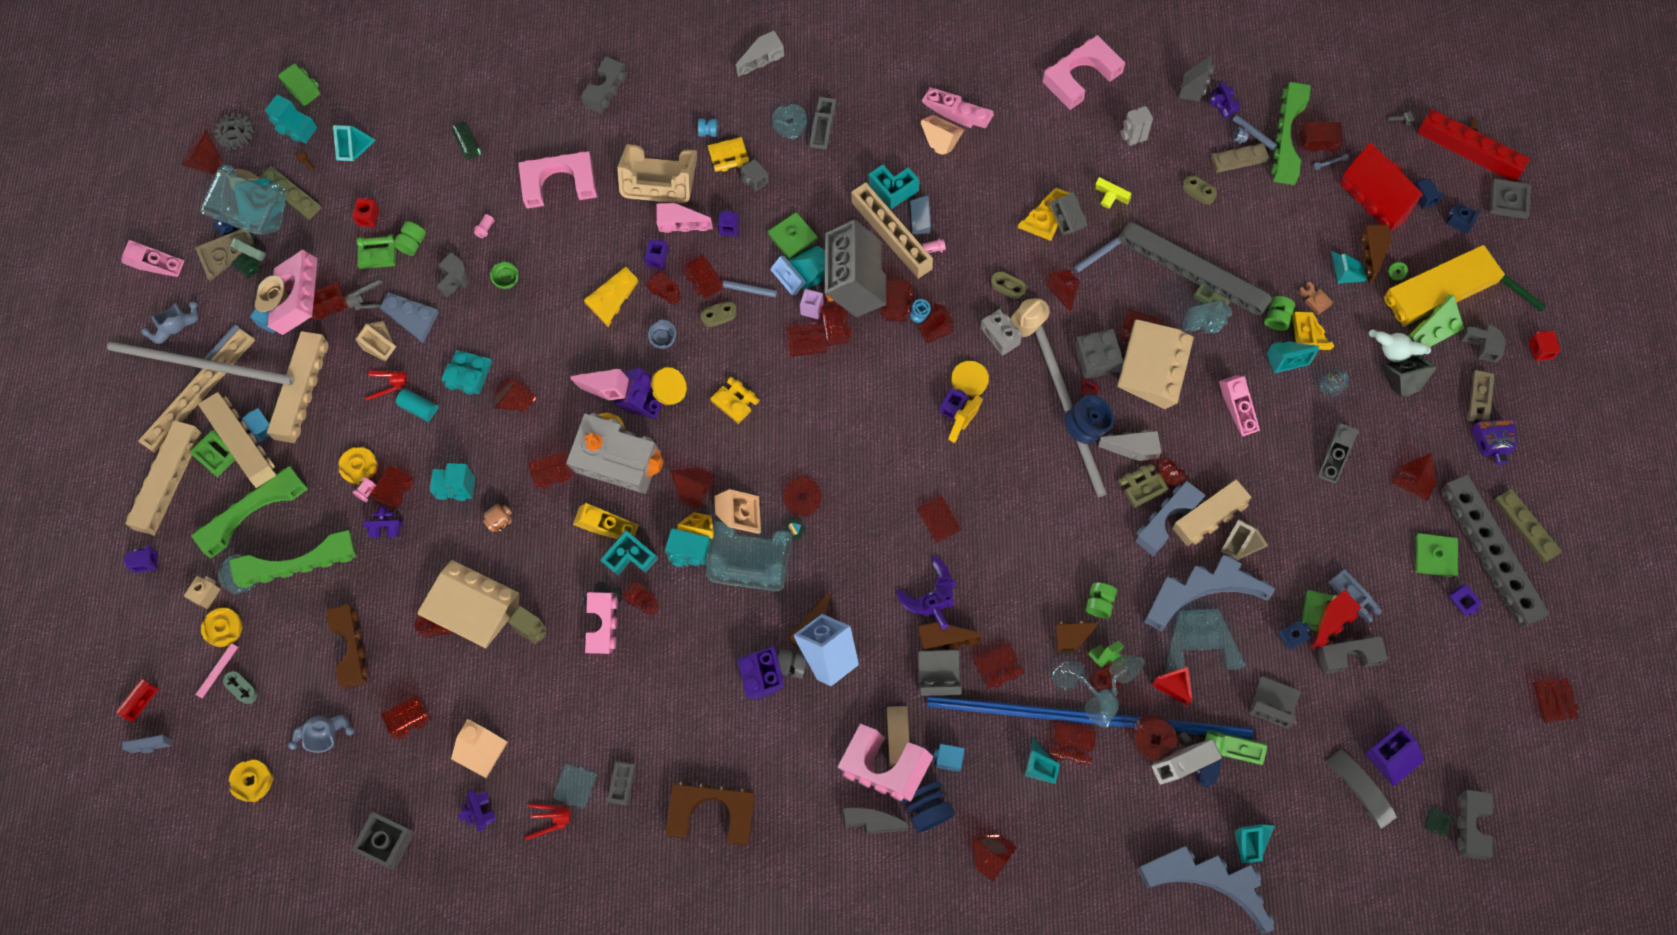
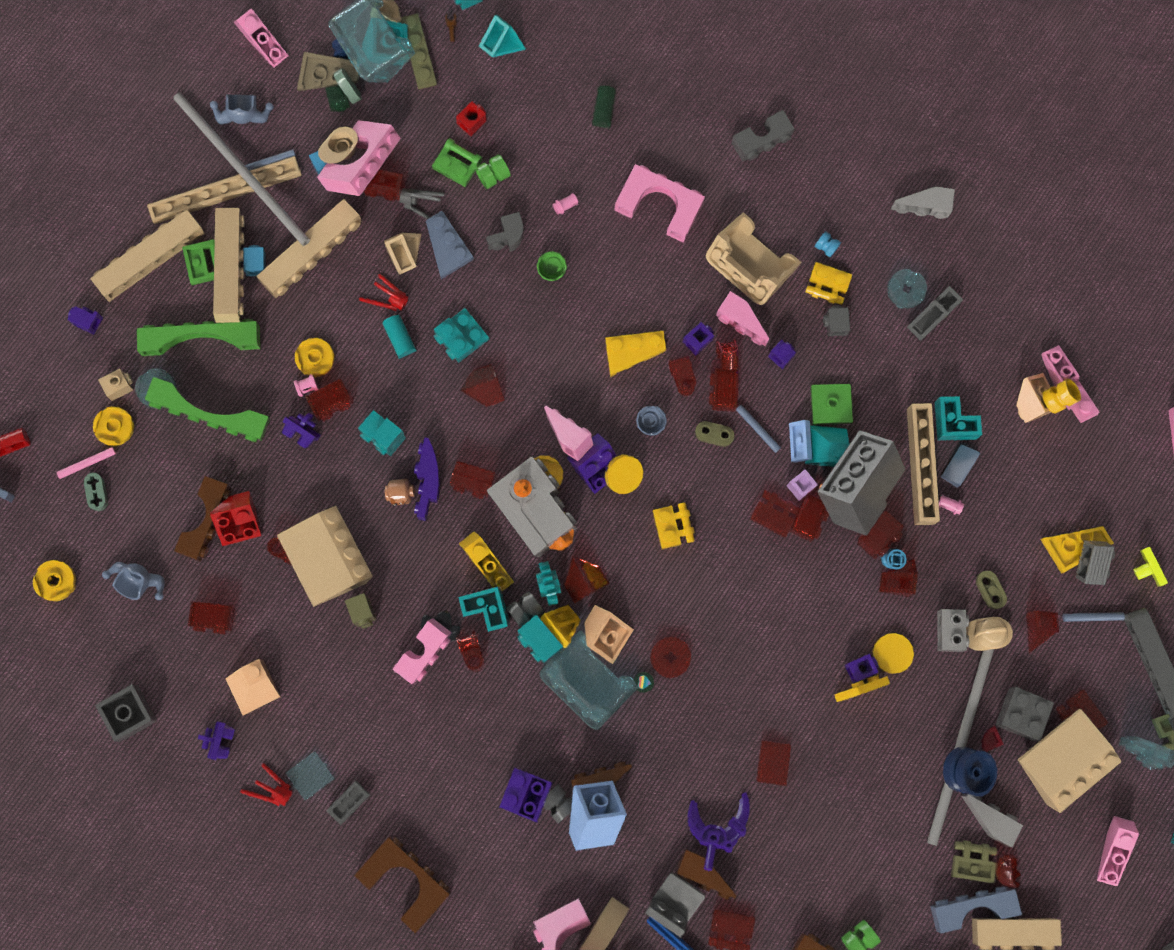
camera: 25 degrees right, 10 degrees up
none -> red slope [210,491,262,546]
none -> dark purple slope [414,437,440,521]
none -> dark grey wheel [506,591,544,628]
none -> teal gear [536,561,561,606]
none -> clear red piece [716,339,739,370]
none -> yellow wheel [1042,378,1081,414]

